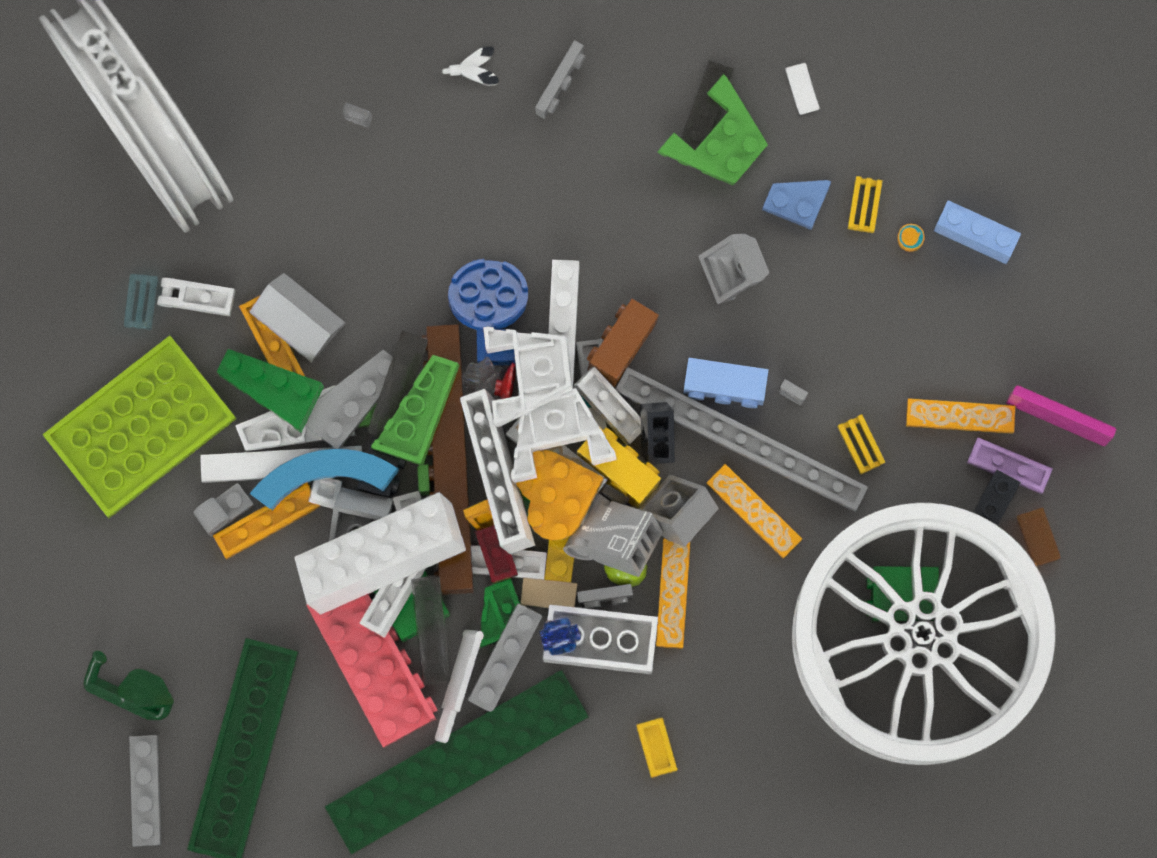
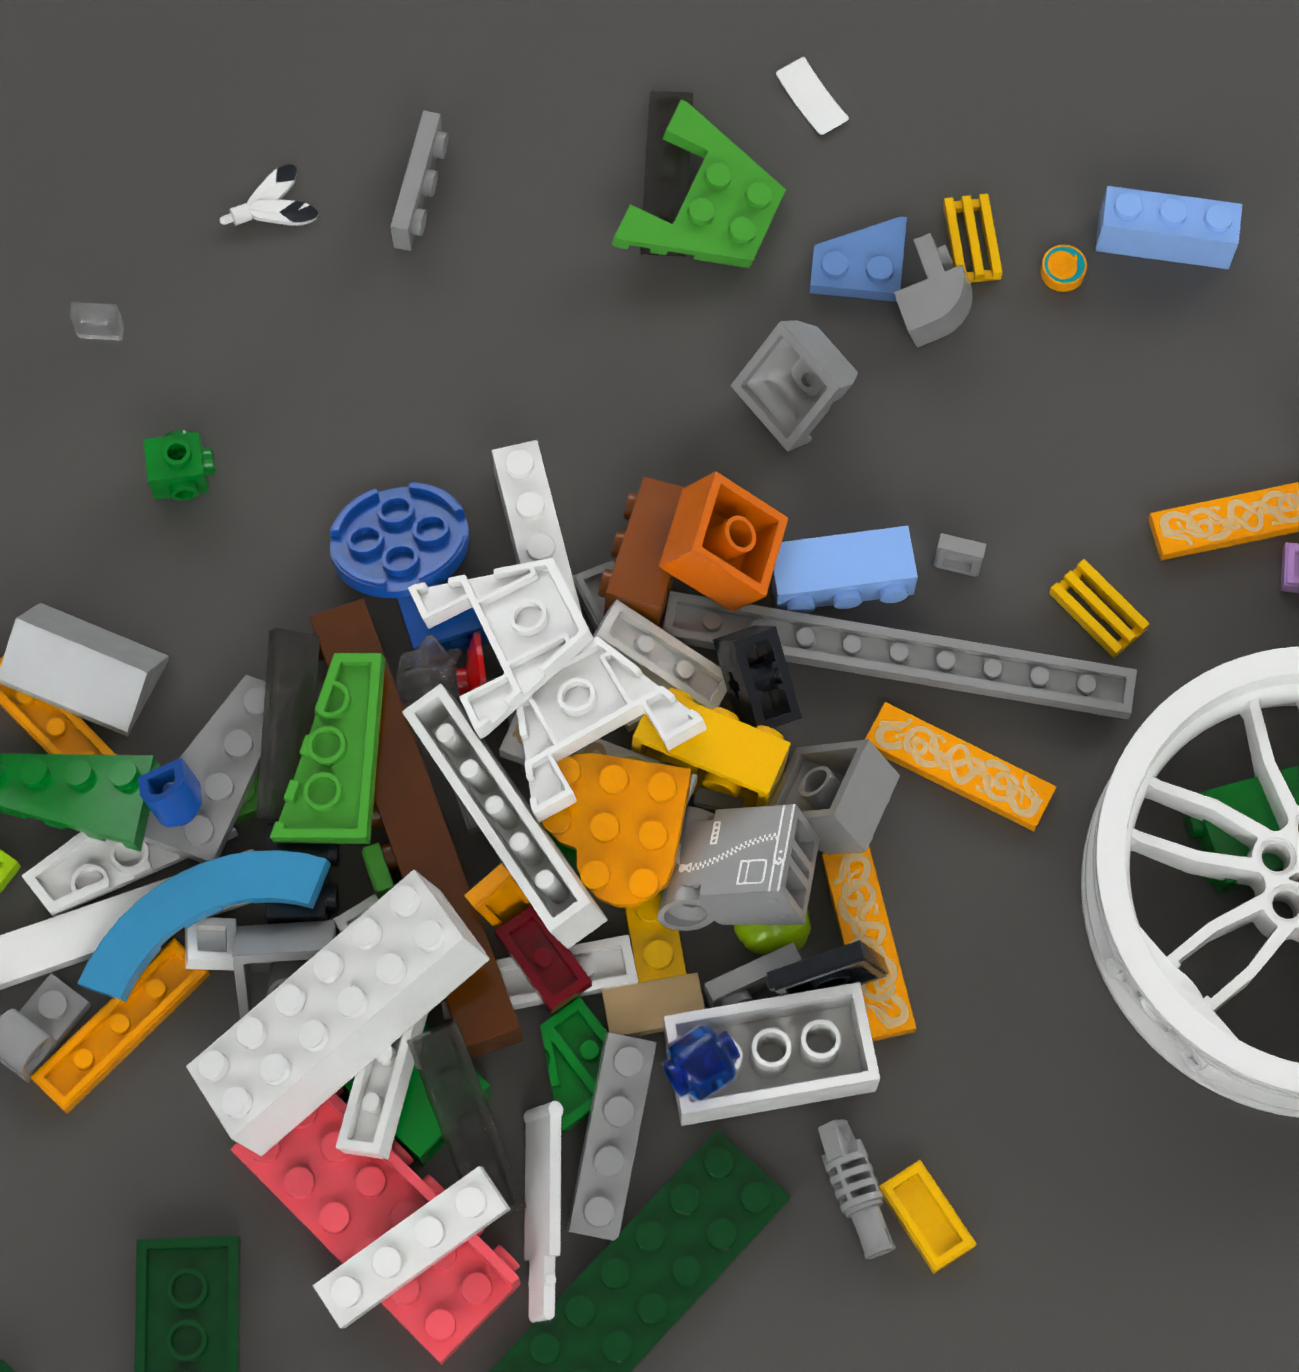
camera: 20 degrees left, 10 degrees down
none -> blue plate [138,758,202,827]
none -> green brick [143,430,216,501]
none -> white plate [313,1166,511,1328]
none -> orange brick [659,471,788,612]
none -> black tile [766,940,889,995]
none -> light grey hinge [818,1119,896,1260]
none -> light grey brick [894,233,973,348]

